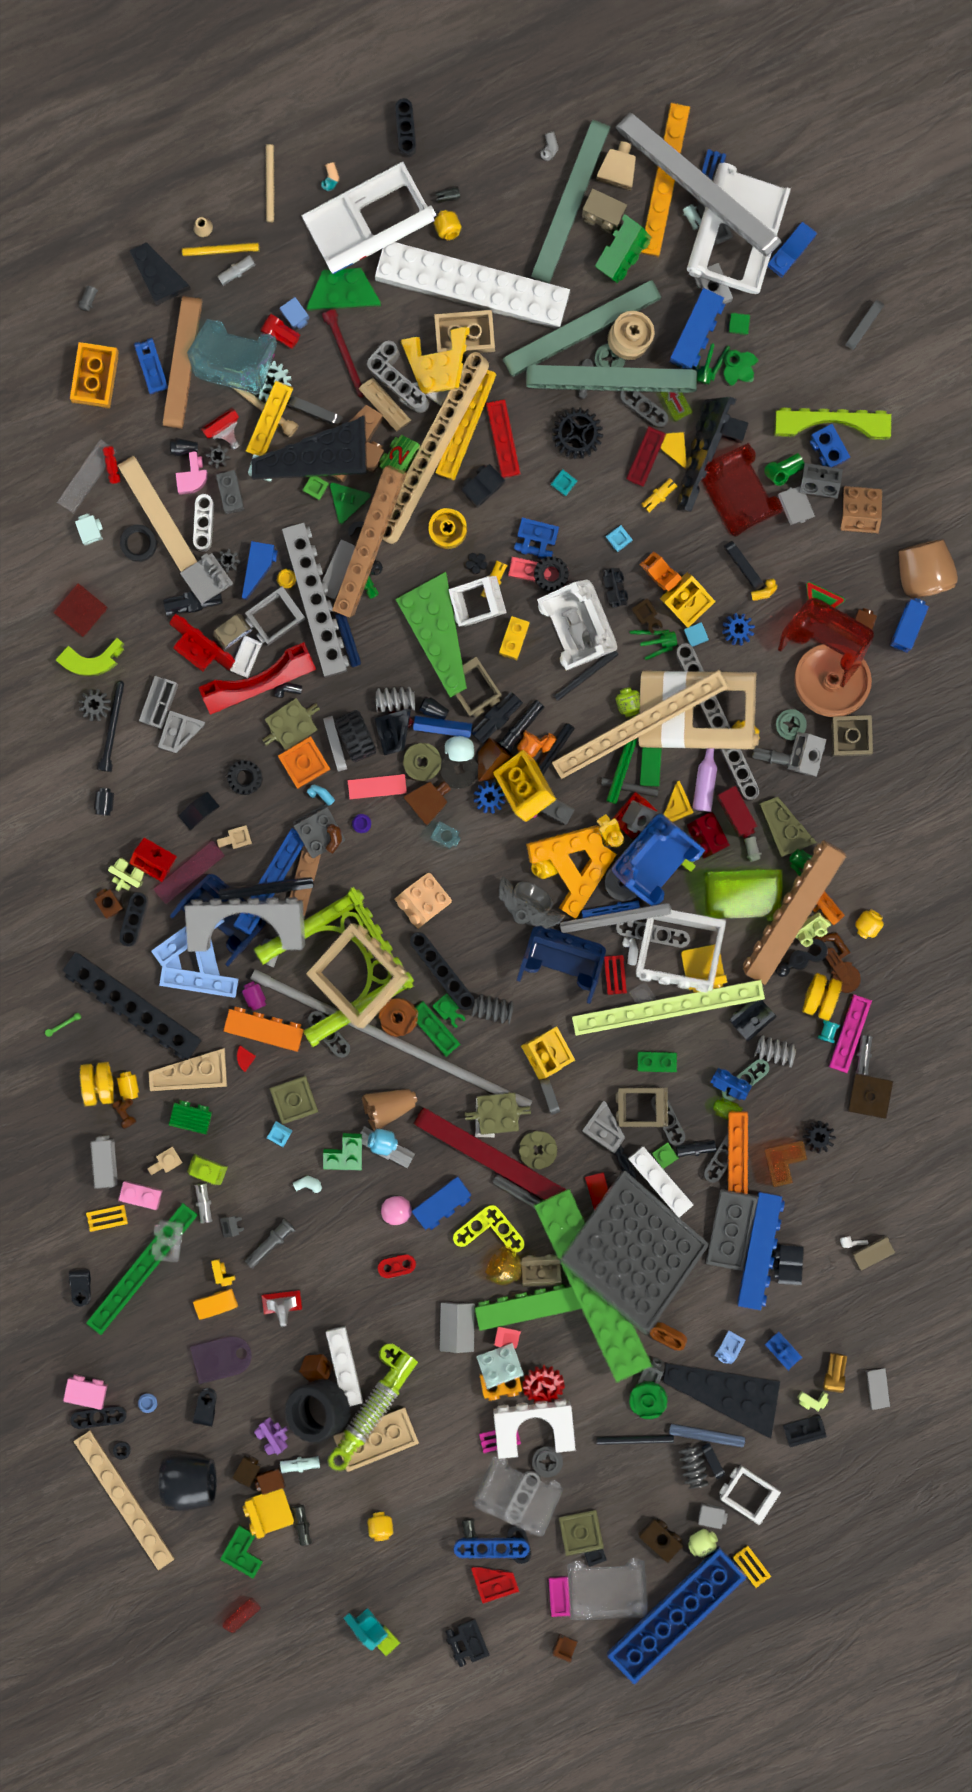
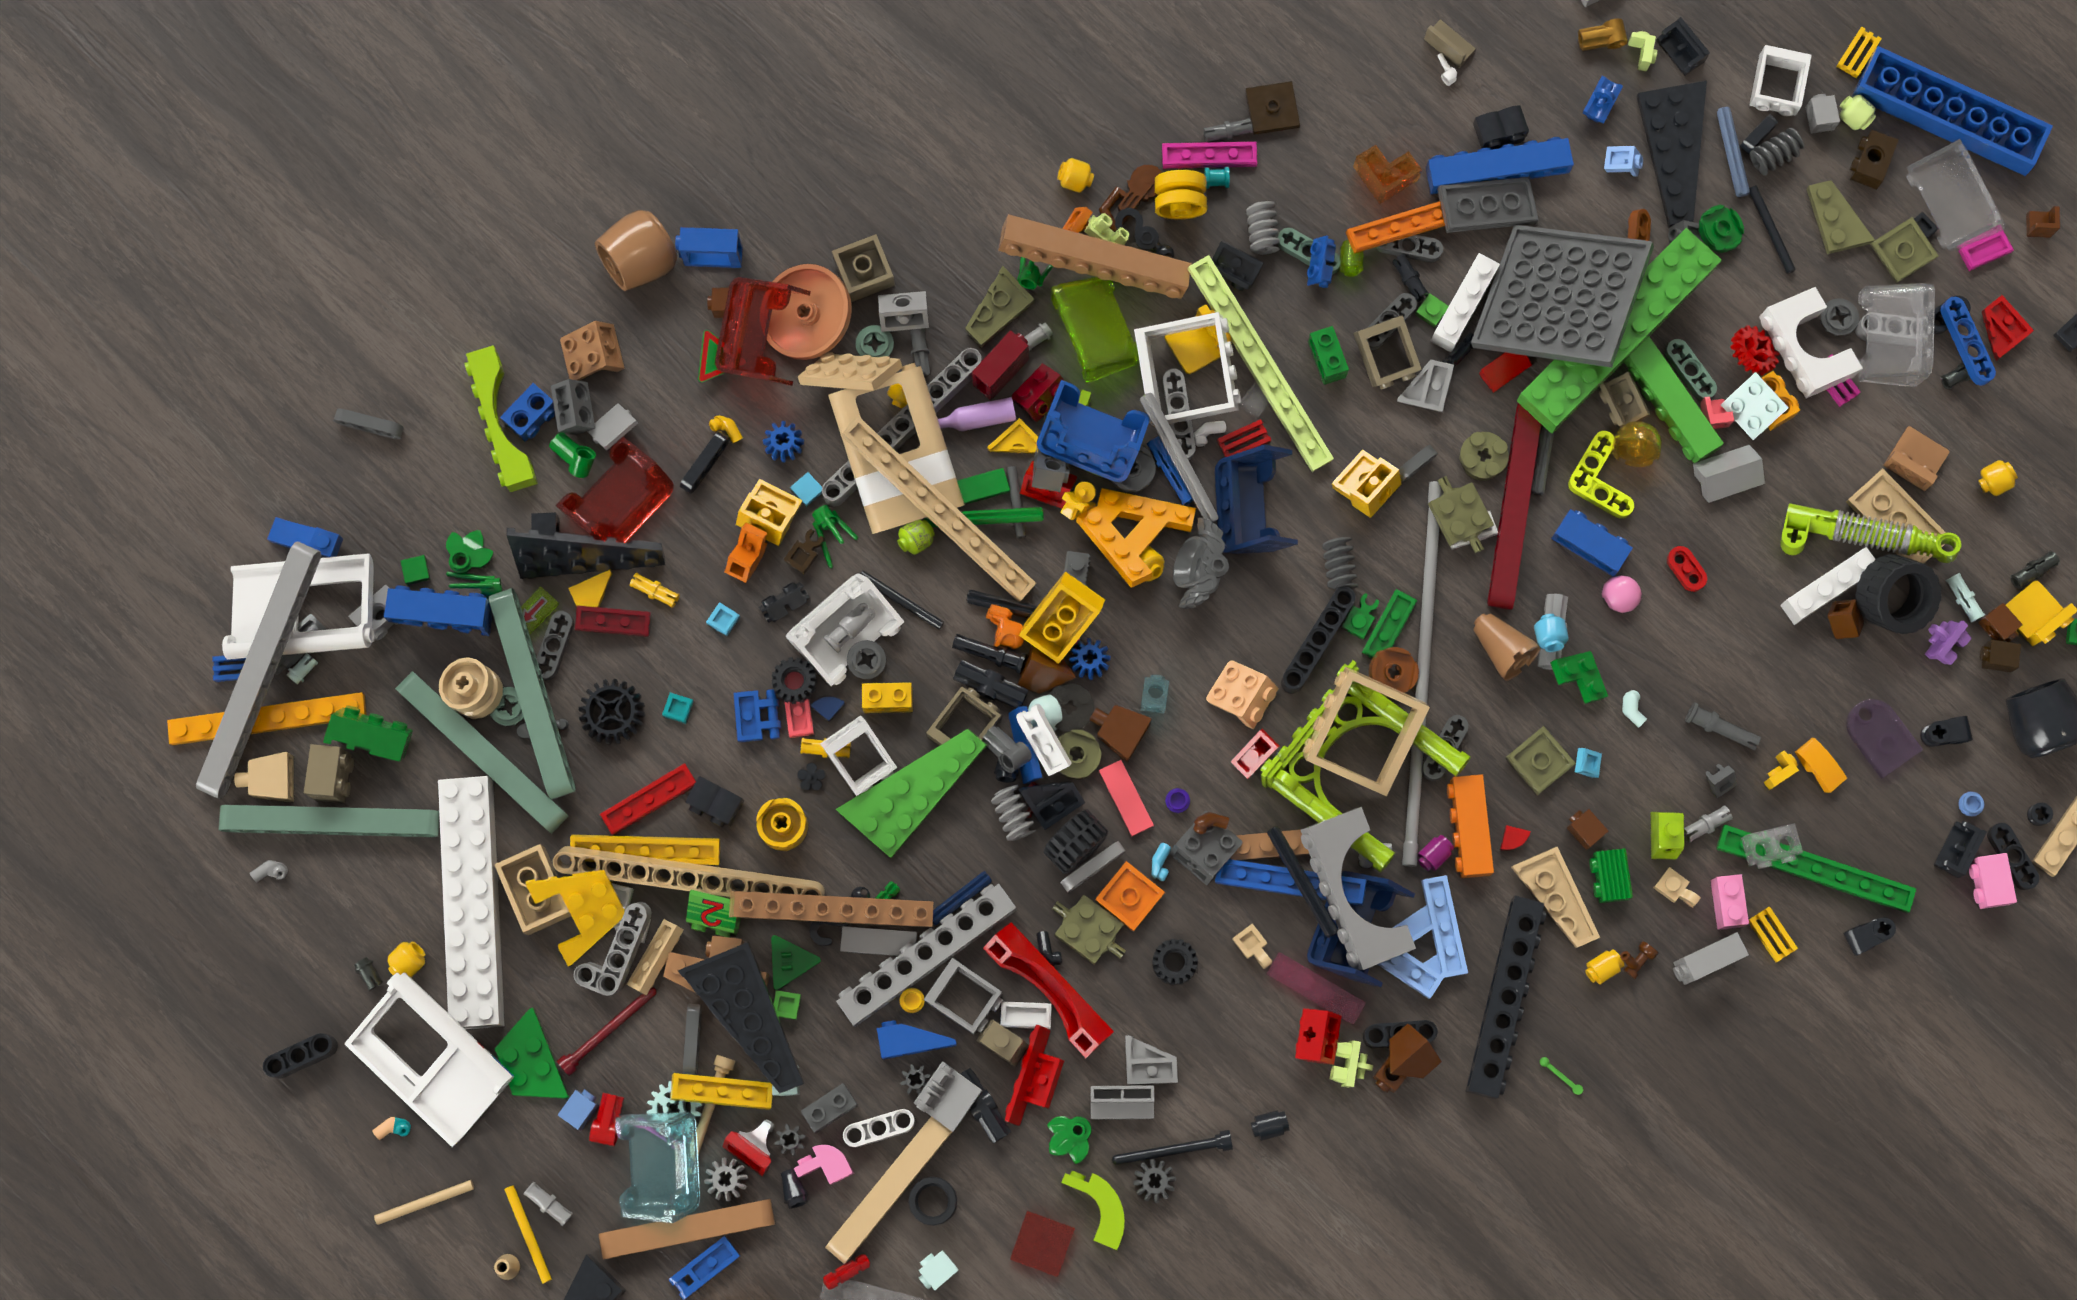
camera: 110 degrees left, 10 degrees down
yellow wheel [80,1062,114,1106] -> none
black slope [179,792,220,831] -> none
piece [262,1290,302,1327] -> none
black gear [803,1121,836,1154] -> none
none -> light grey gear [704,1157,748,1201]
none -> tan plate [798,352,903,391]
none -> dark blue tile [810,697,845,722]
none -> dark grey gear [846,640,886,679]
none -> dark grey piece [982,726,1032,773]
none -> white plate [1016,704,1072,776]
none -> green plate [1047,1116,1092,1164]
none -> slope [1231,729,1279,779]
none -> reddish brown slope [1389,1024,1442,1079]
none -> reddish brown brick [1567,809,1609,850]
none -> sand green beam [1665,339,1717,401]
none -> olive wing [1806,180,1875,254]
none -> medium nougat bracket [1883,426,1949,491]
none -> black hinge [1934,821,1987,878]

